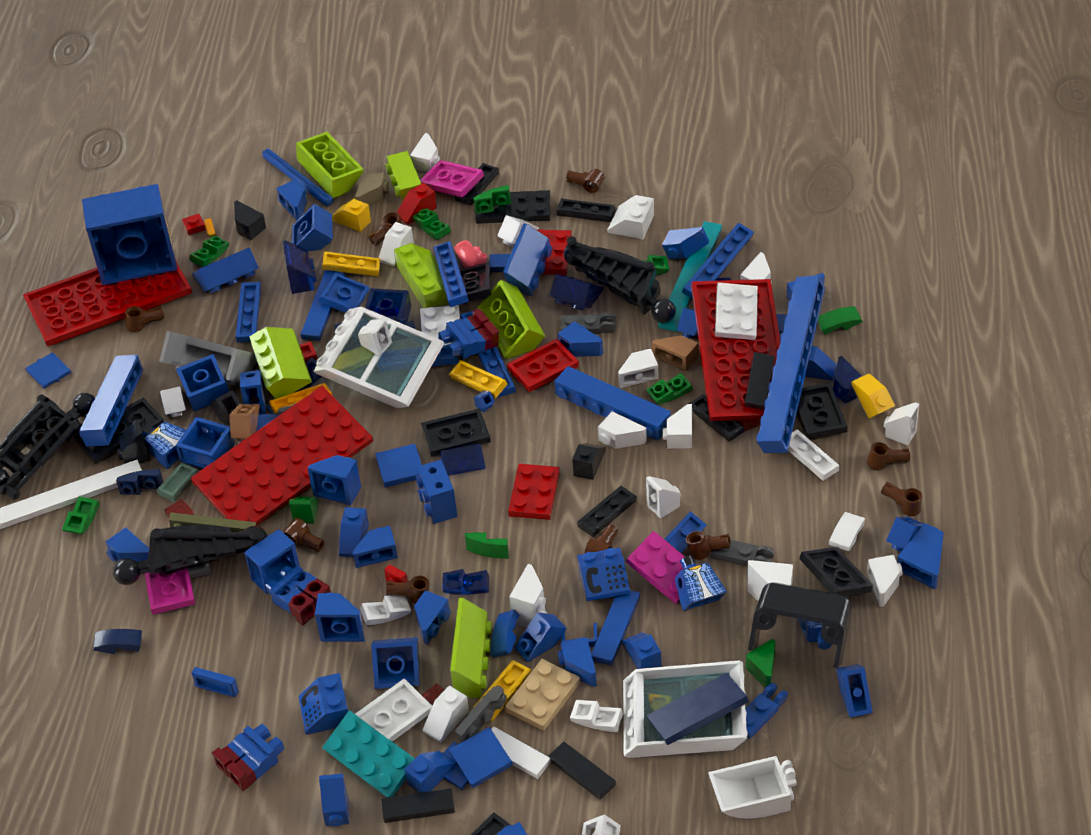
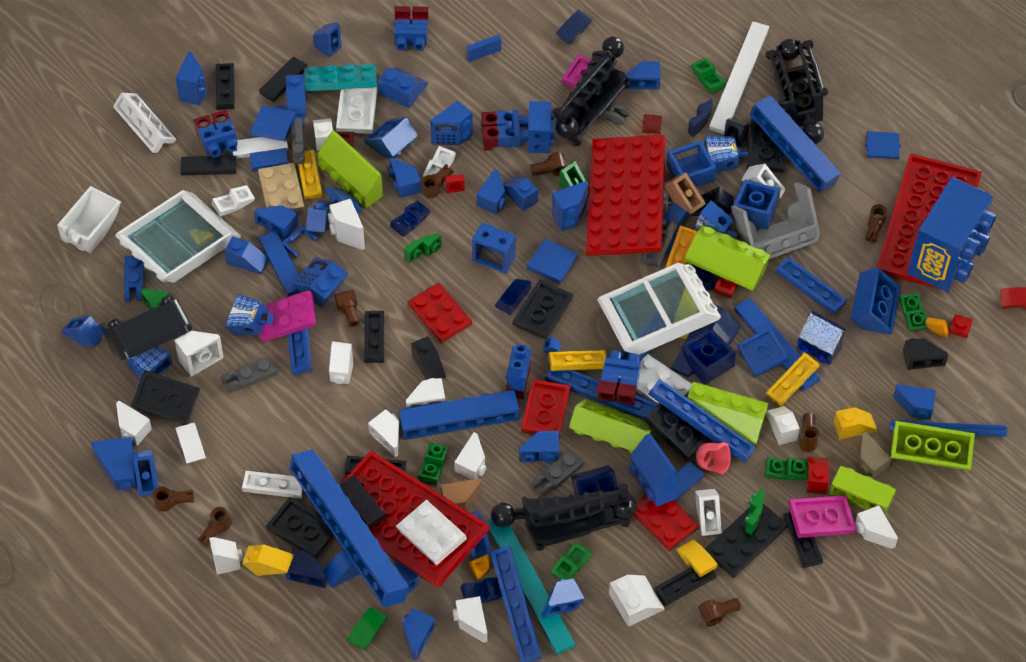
camera: 130 degrees right, 10 degrees up
sand green tile [157,463,199,502] -> none
olive plate [169,512,256,532] -> none
blue slope [291,204,333,252] -> none
white slope [358,319,392,356] -> none
dark blue tile [646,673,749,746] -> none
reddish brown pin [686,531,731,560] -> none
none -> blue hips [193,109,238,158]
none -> blue tile [250,148,288,171]
none -> blue hips [505,344,532,400]
none -> yellow slope [676,540,717,577]

